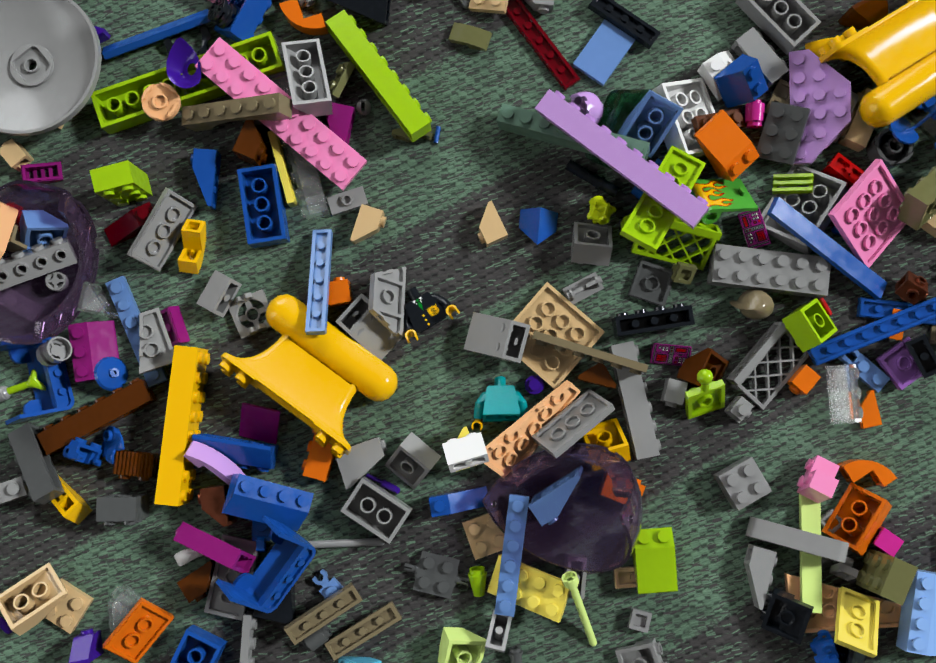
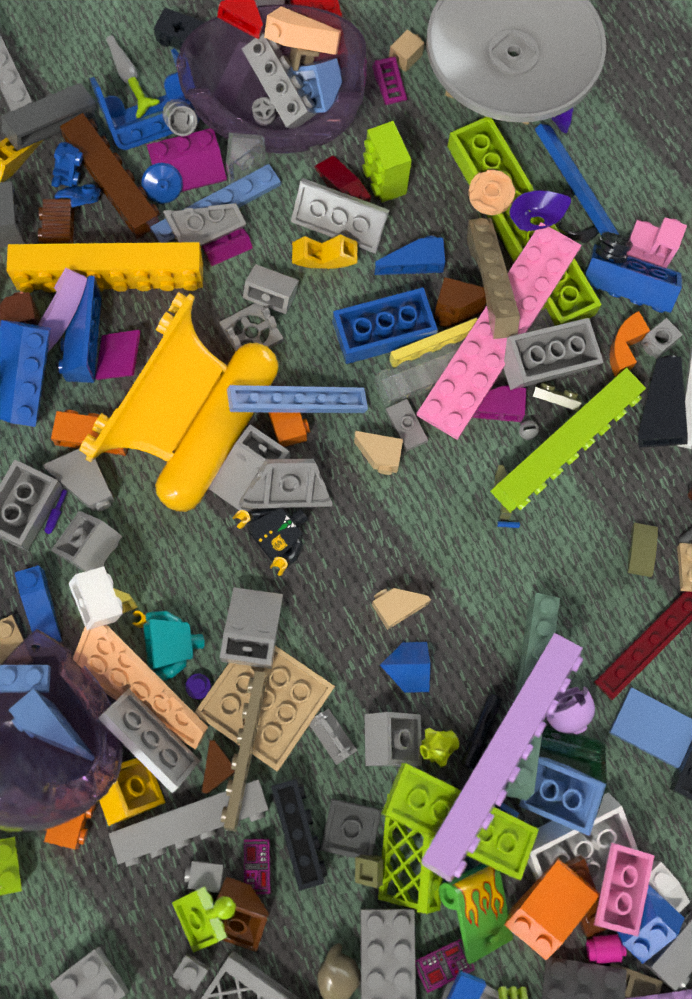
camera: 75 degrees right, 10 degrees down
none -> bright pink slope [594,843,654,936]

